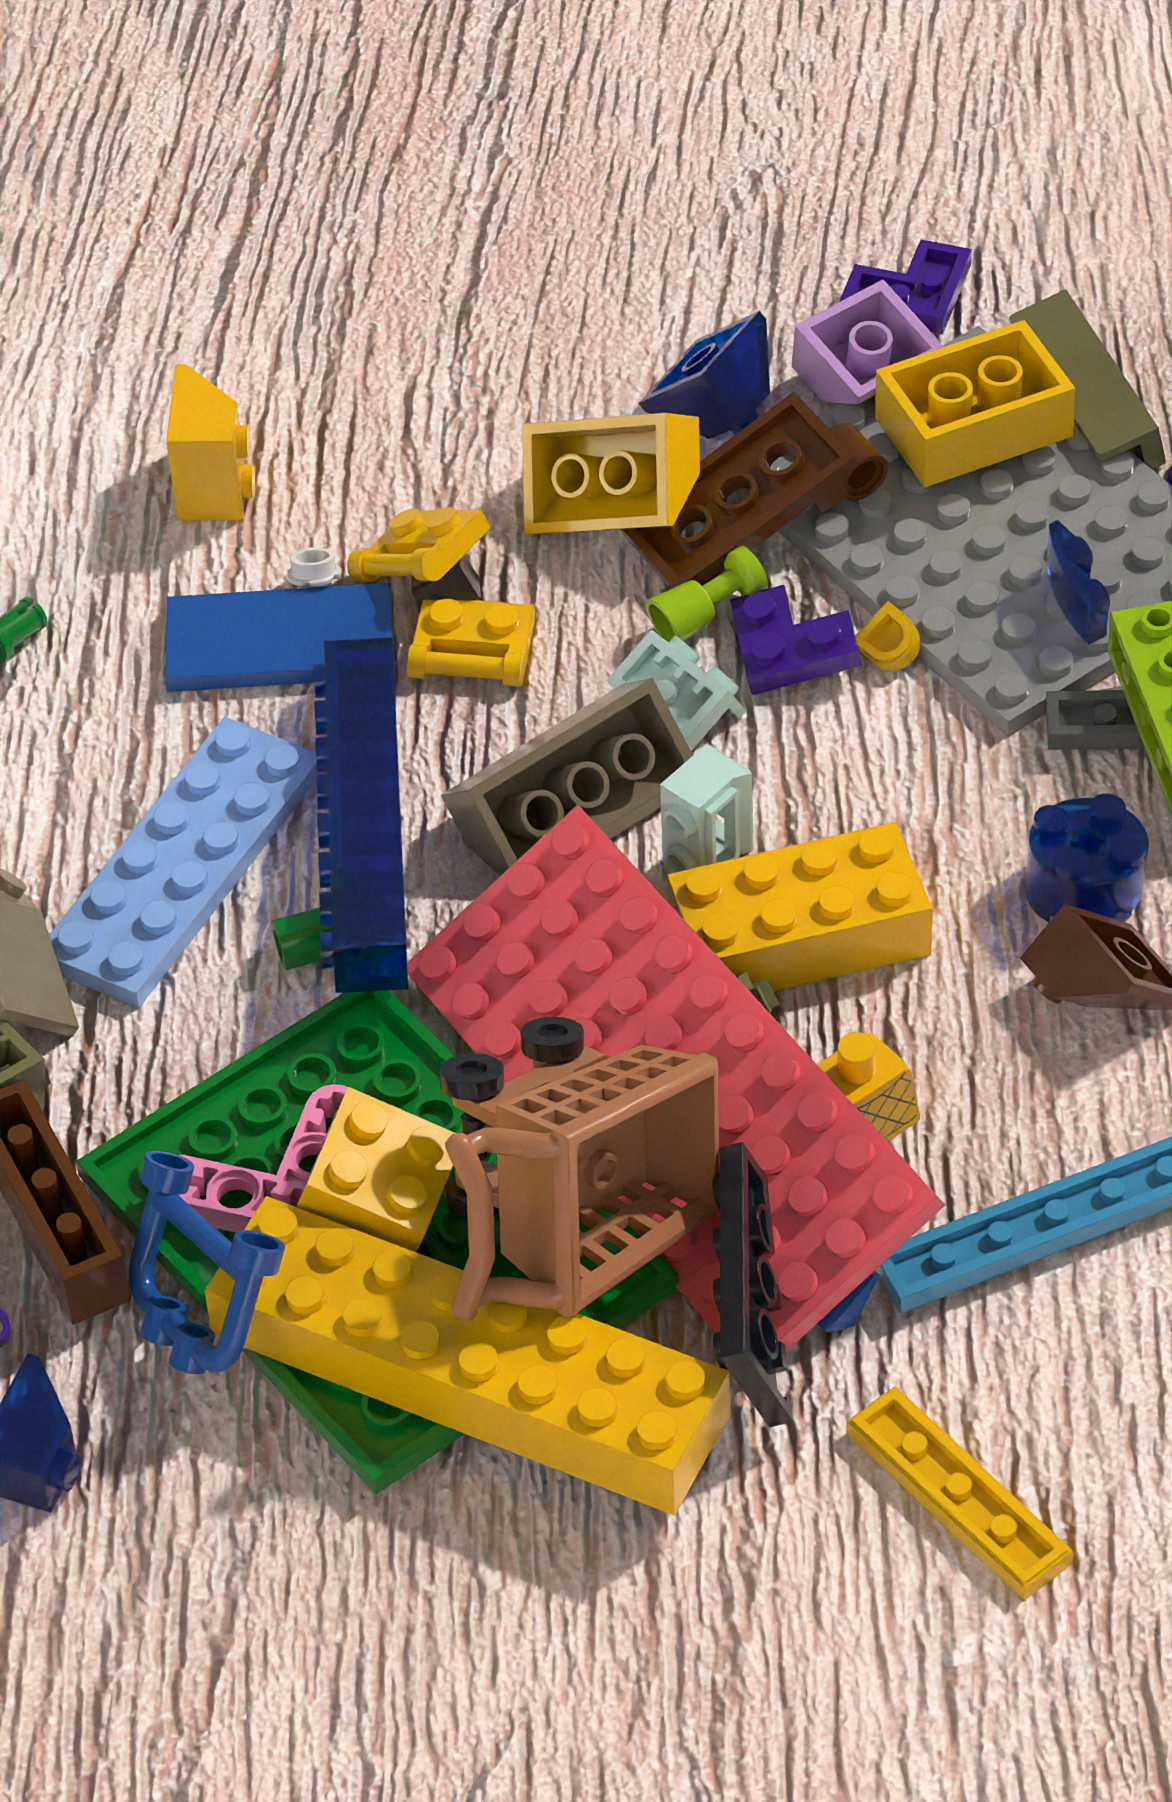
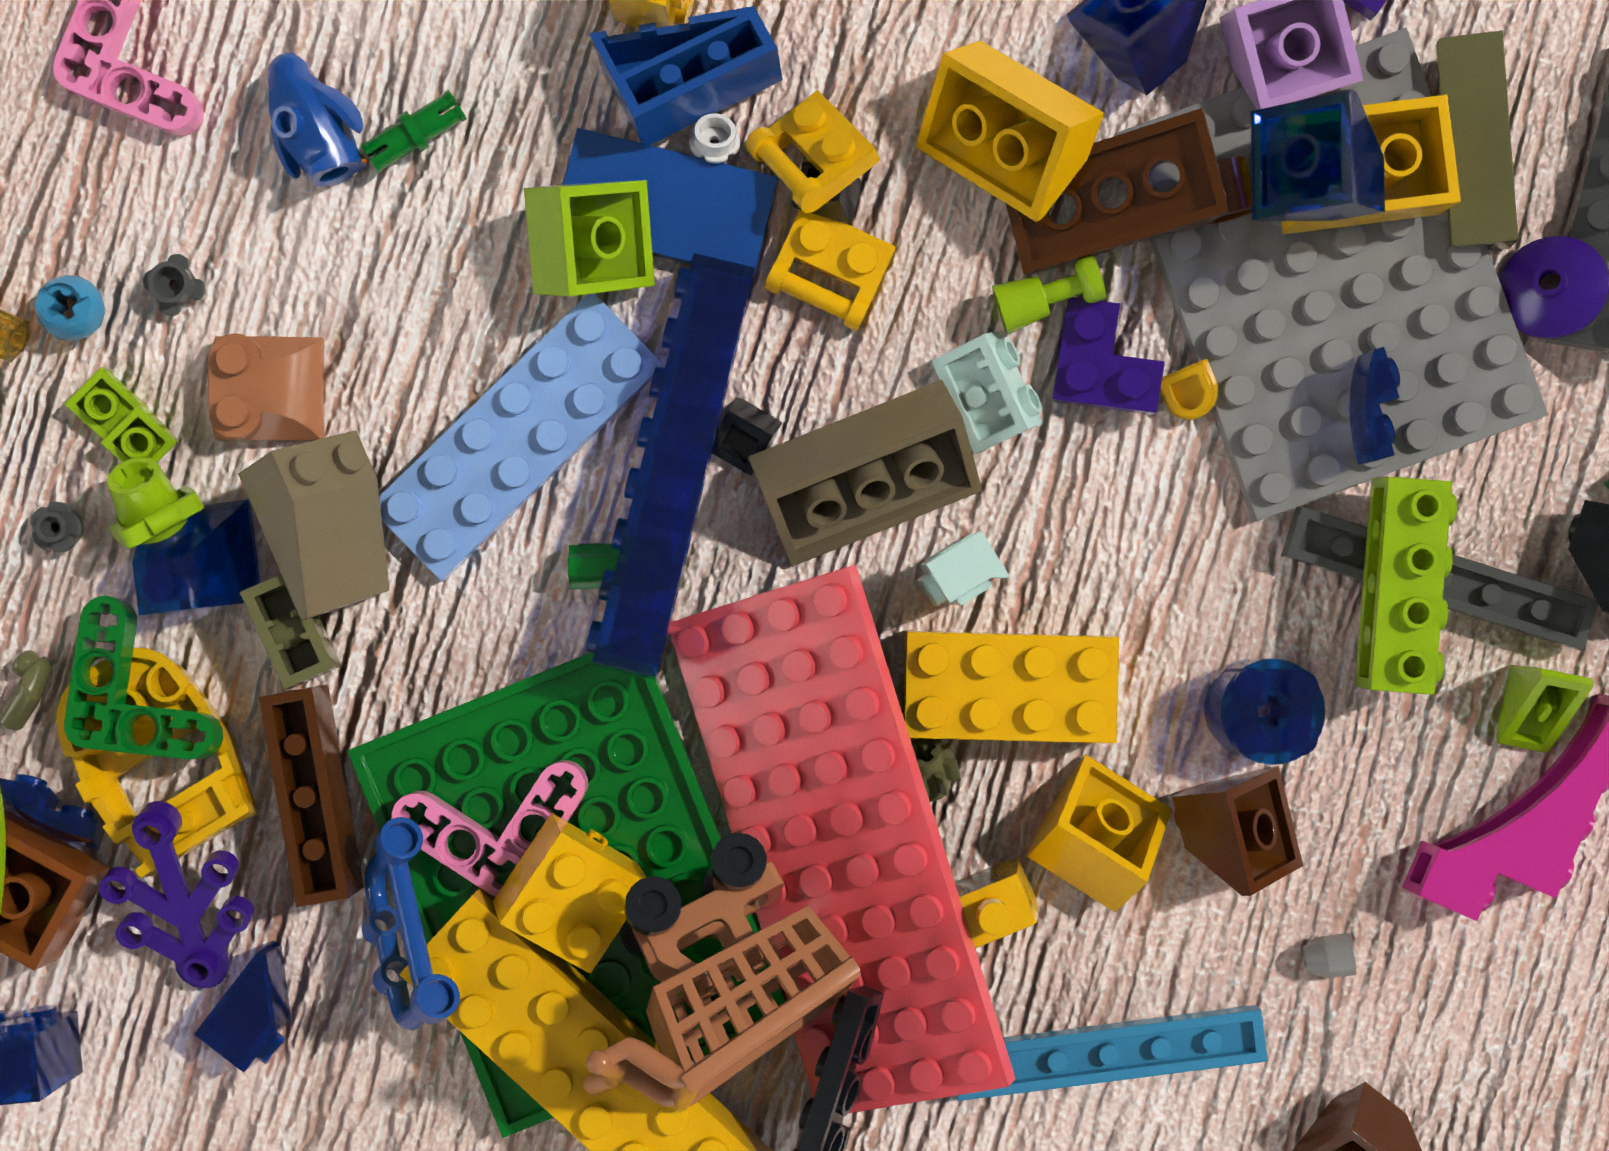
camera: 15 degrees right, 40 degrees up
none -> lime slope [524,180,655,297]
none -> blue wedge [589,6,783,148]
none -> black slope [707,398,782,476]
none -> yellow slope [1027,754,1172,912]
none -> clear blue slope [1251,89,1385,221]

